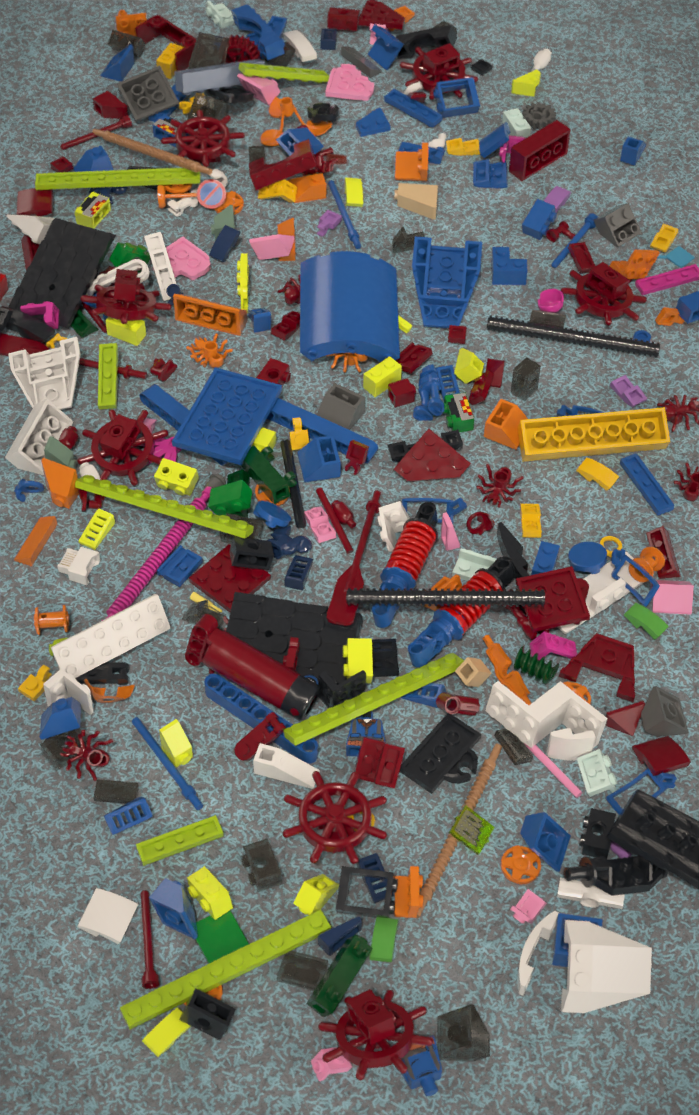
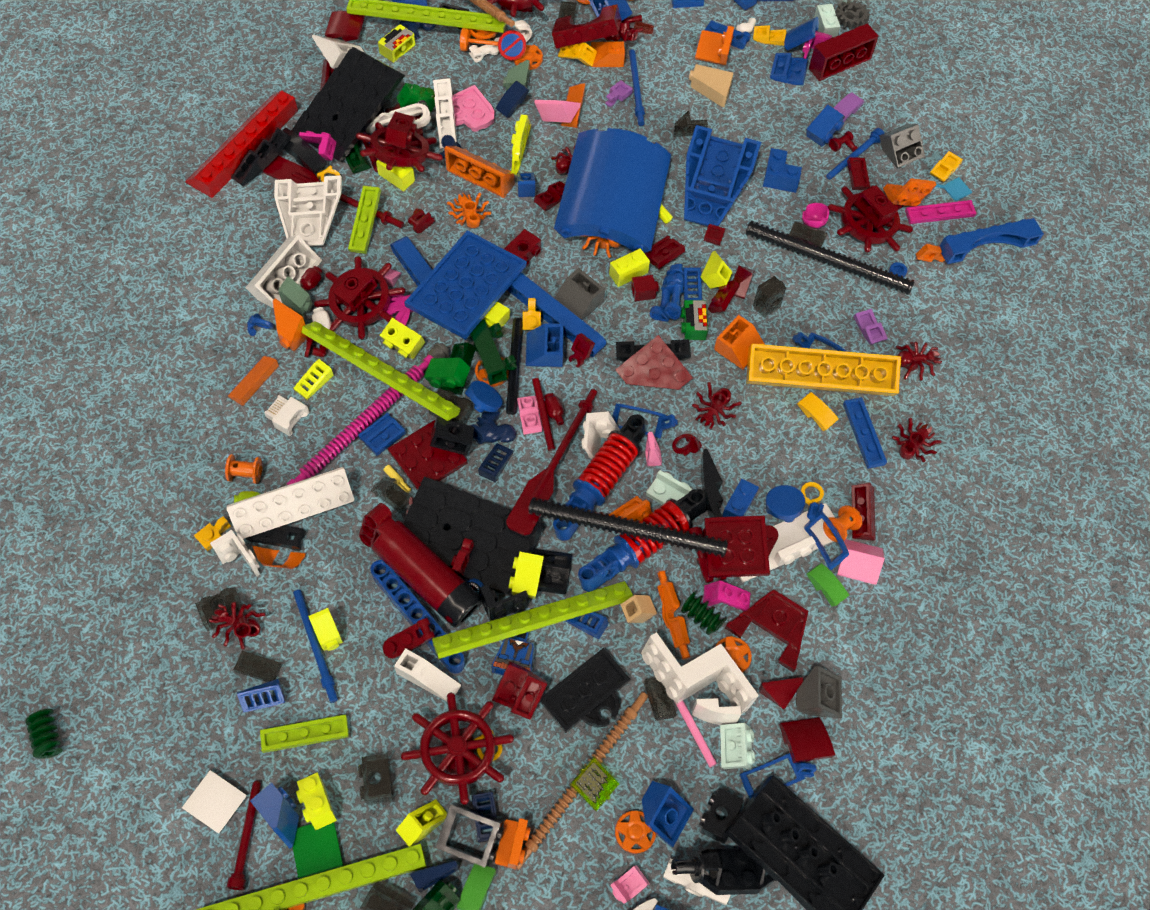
camera: 10 degrees right, 10 degrees up
blue slope [40,697,81,740] -> none
neon yellow slope [345,177,363,207] -> none
dark red piece [436,692,480,716] -> none
yellow slope [520,503,542,538] -> none
blue slope [620,136,646,165] -> none

